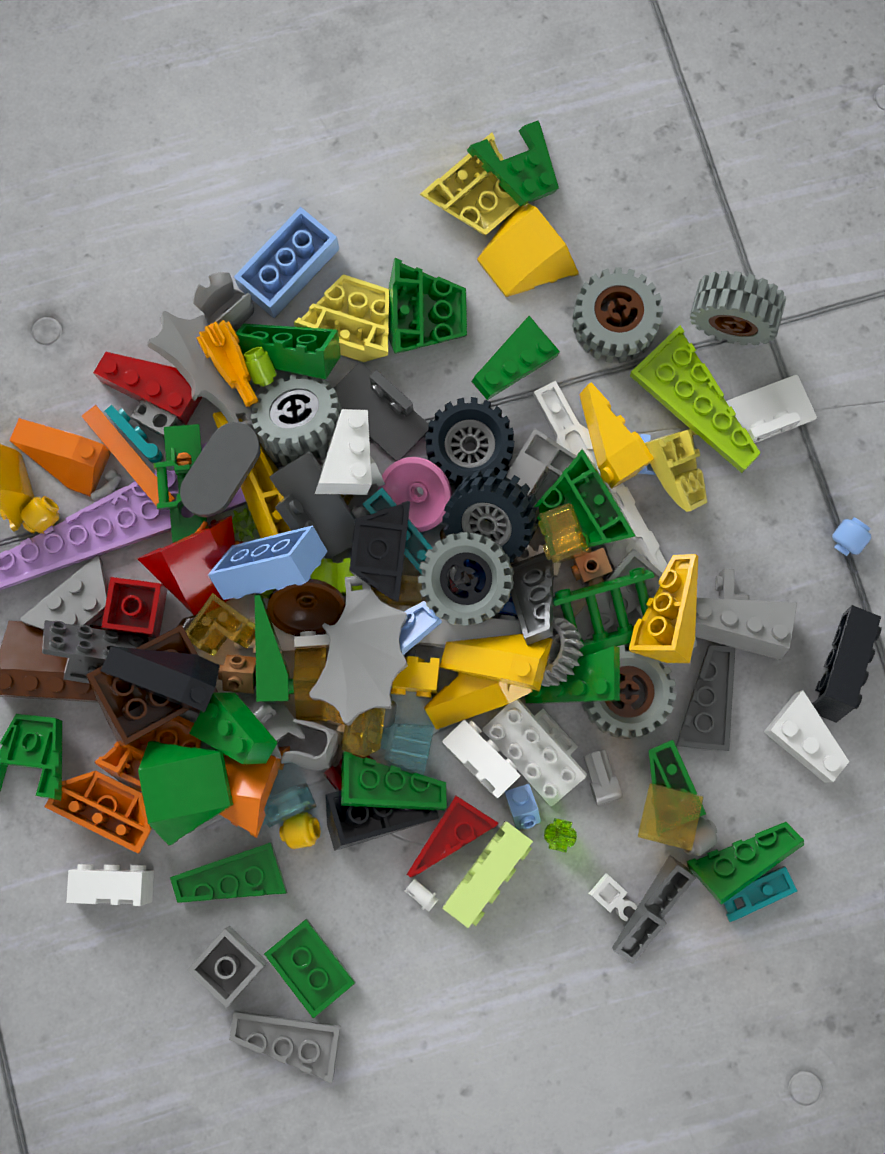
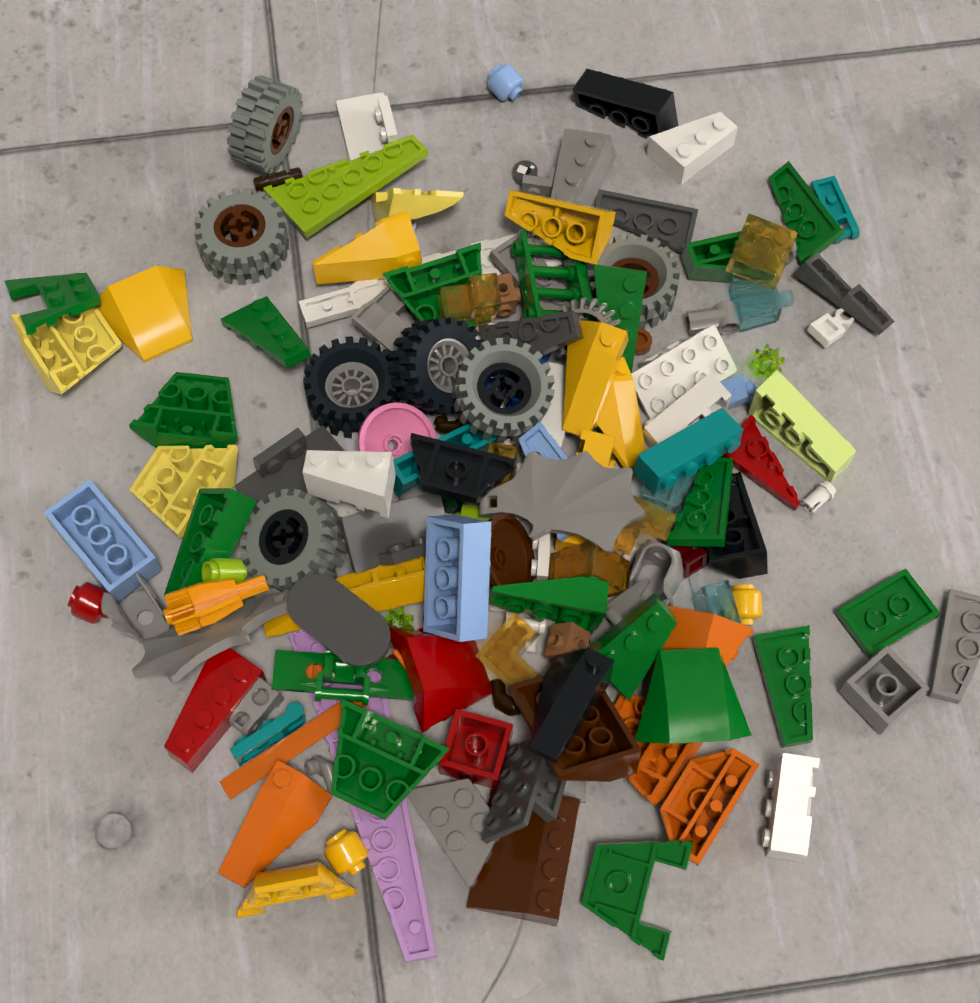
camera: 85 degrees left, 15 degrees down
none -> red head [67,582,108,624]
none -> dark brown axle [253,167,303,192]
none -> green wedge [331,699,451,820]
none -> dark grey tile [513,160,538,186]
none -> teal brick [634,408,744,494]
none -> dark orange tile [635,328,652,356]
none -> clear light blue torso [729,276,794,333]

